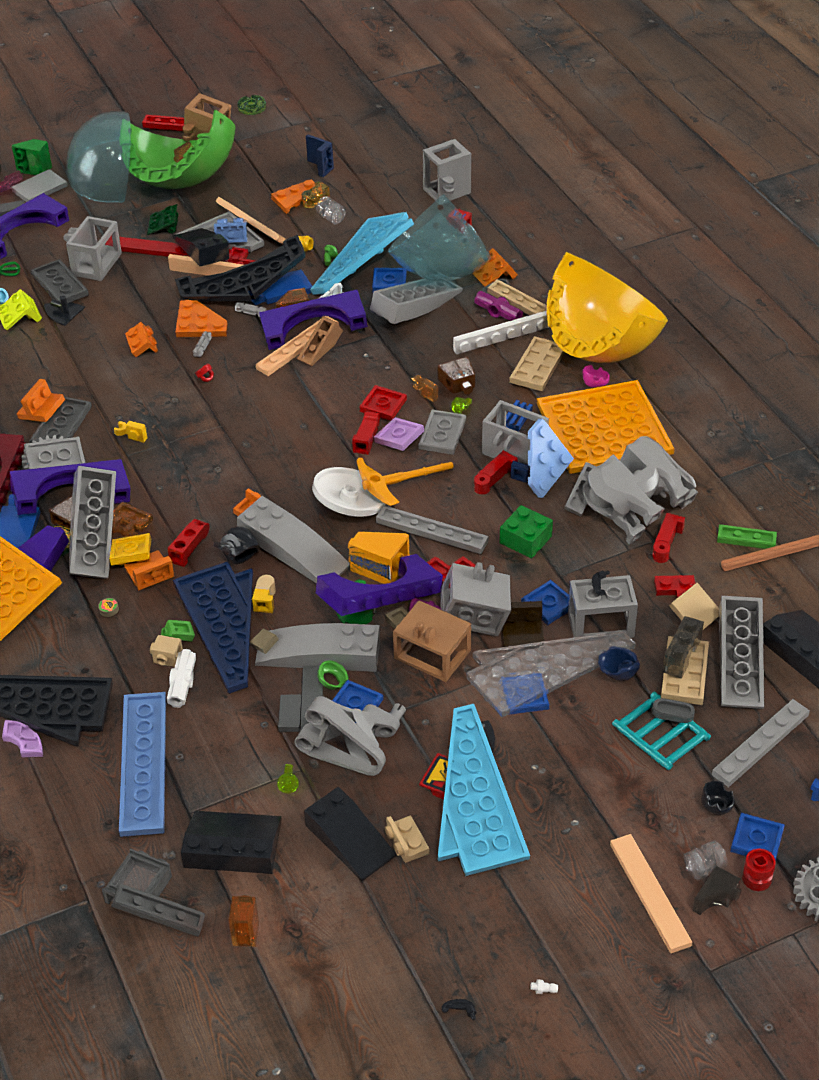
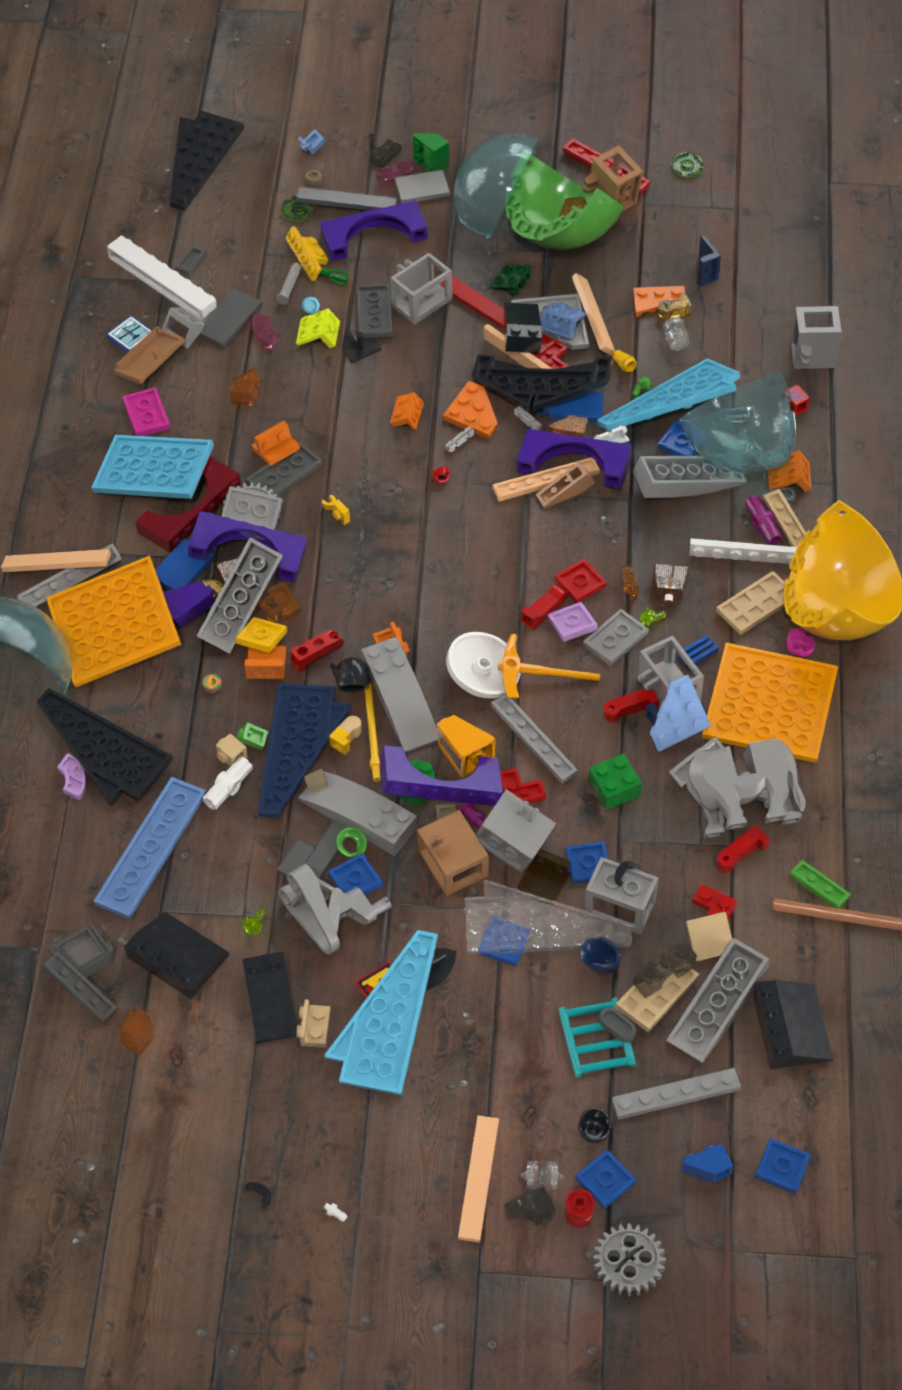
camera: 30 degrees right, 10 degrees up
none -> yellow bar [365,683,381,782]

